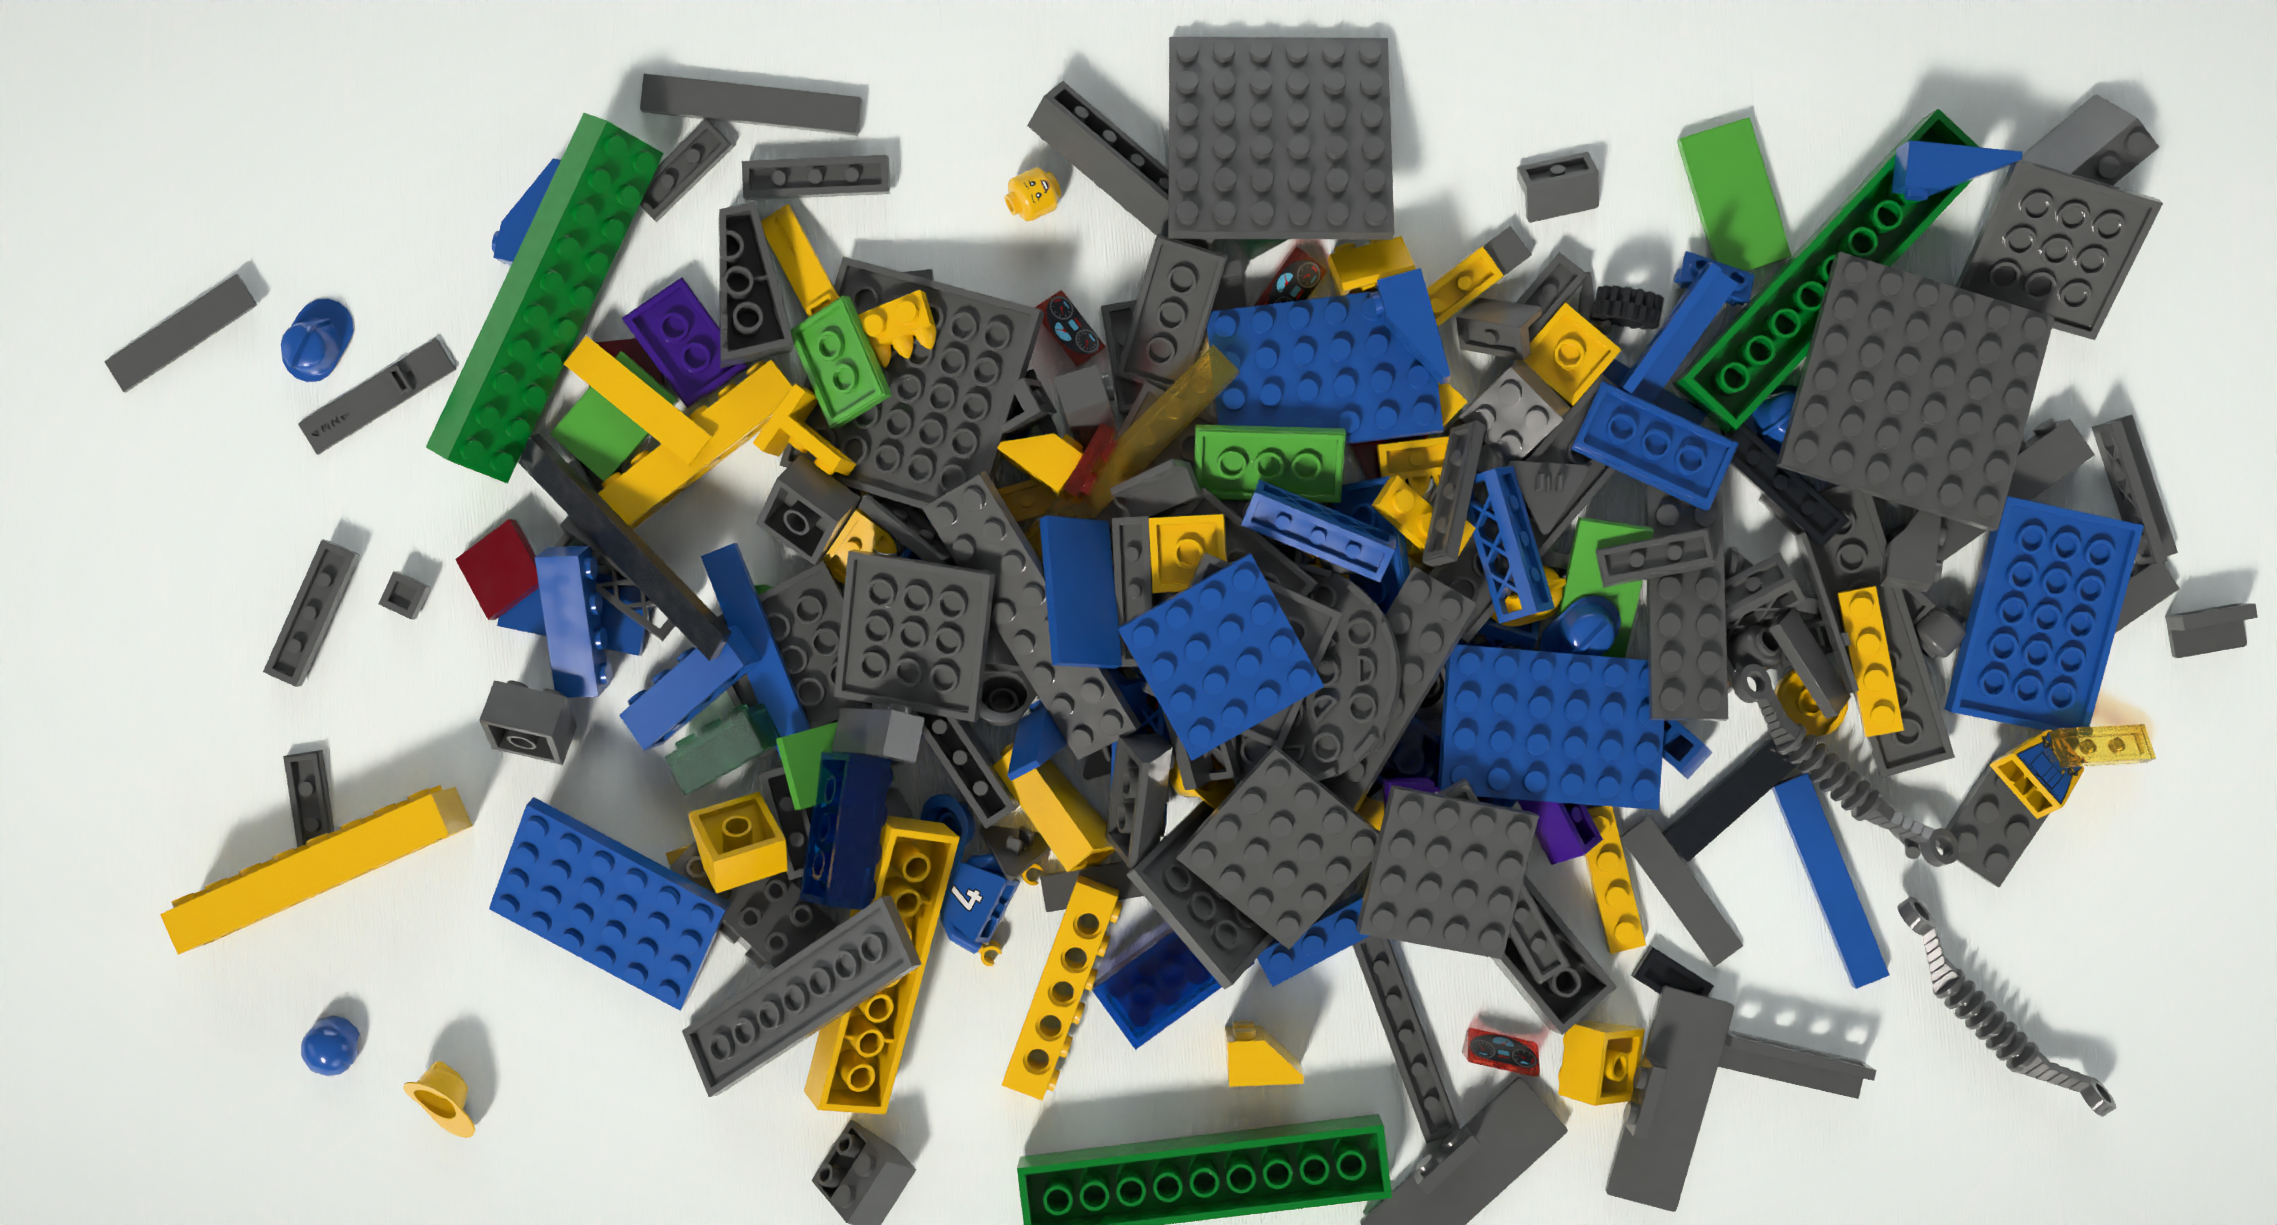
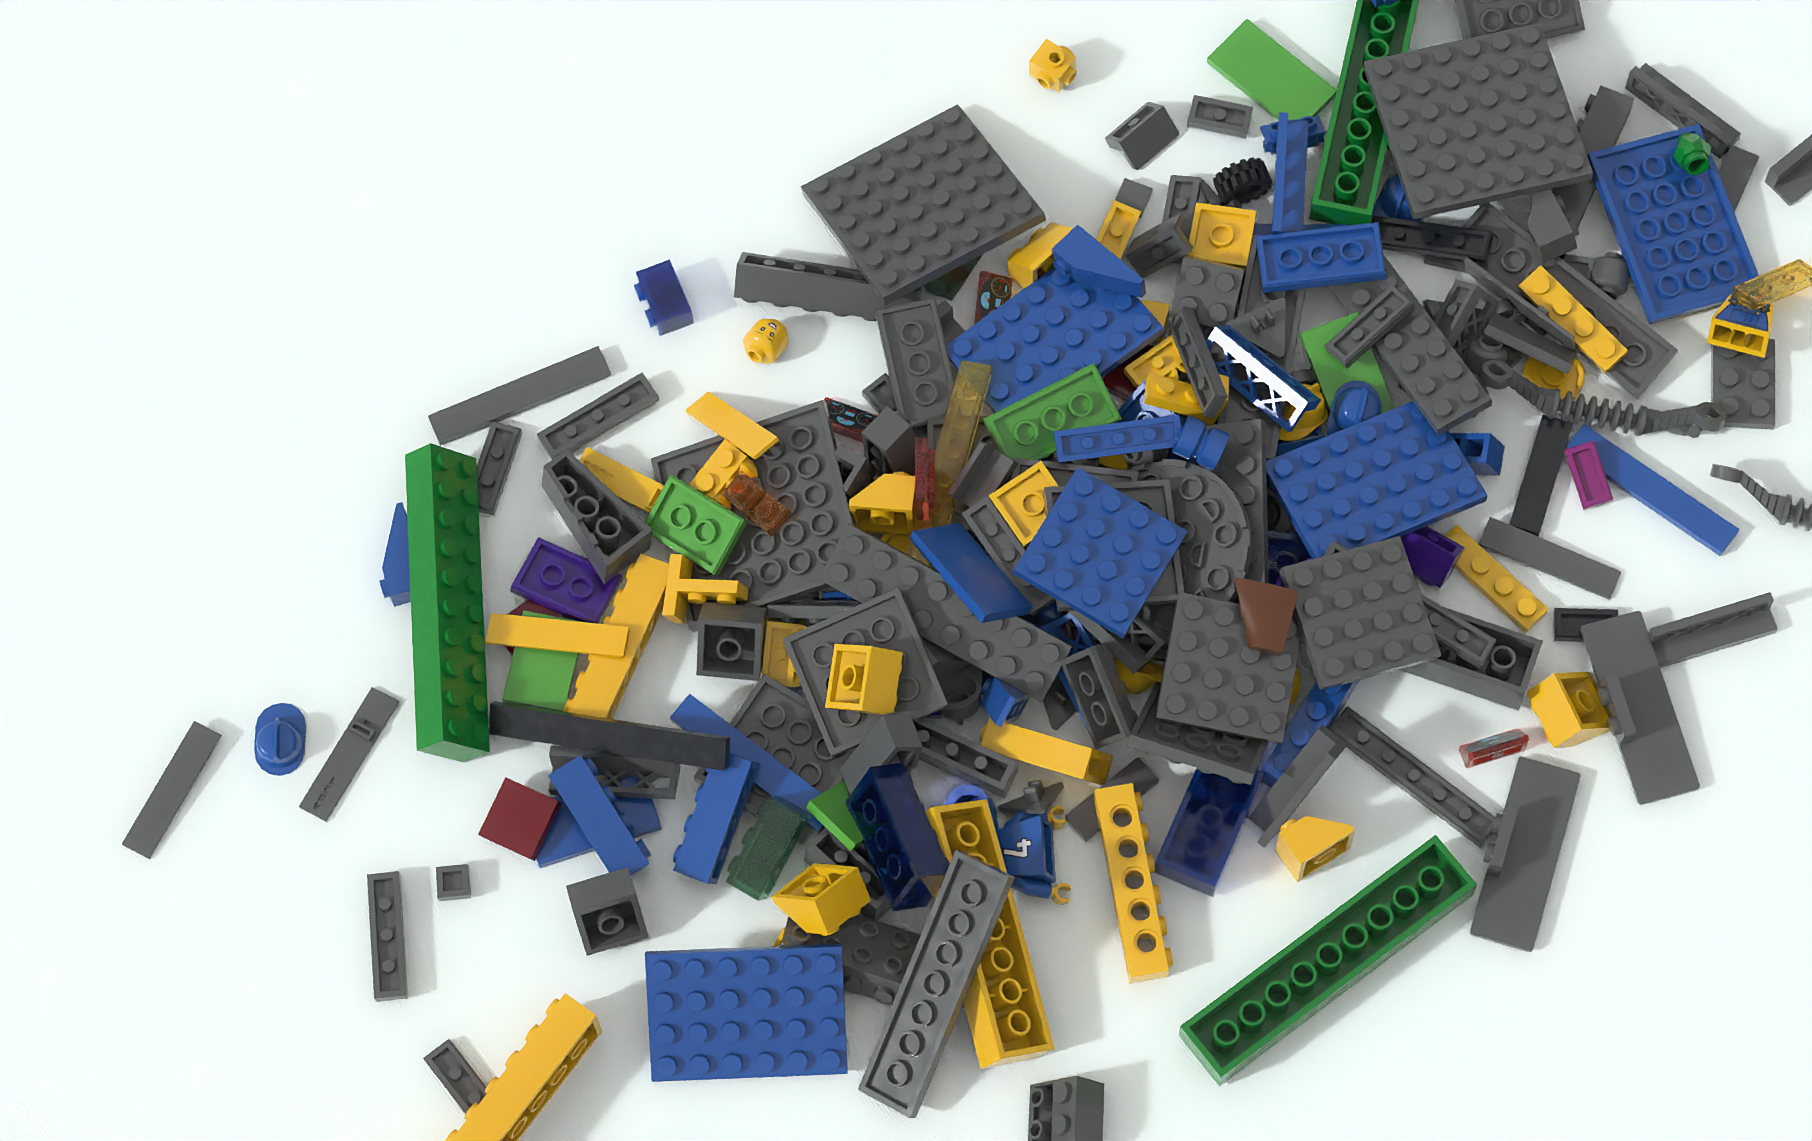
camera: 25 degrees left, 20 degrees down
none -> clear blue brick [633,259,694,336]
none -> yellow piece [685,391,779,460]
none -> clear orange slope [721,471,792,537]
none -> yellow slope [825,644,903,715]
none -> yellow brick [1029,39,1077,93]
none -> blue wheel [1172,415,1230,471]
none -> dark grey plate [1187,95,1253,139]
none -> reddish brown slope [1234,577,1298,656]
none -> dark grey fence [1248,725,1347,848]
none -> magenta tile [1564,441,1614,510]
none -> green rock [1673,132,1711,175]

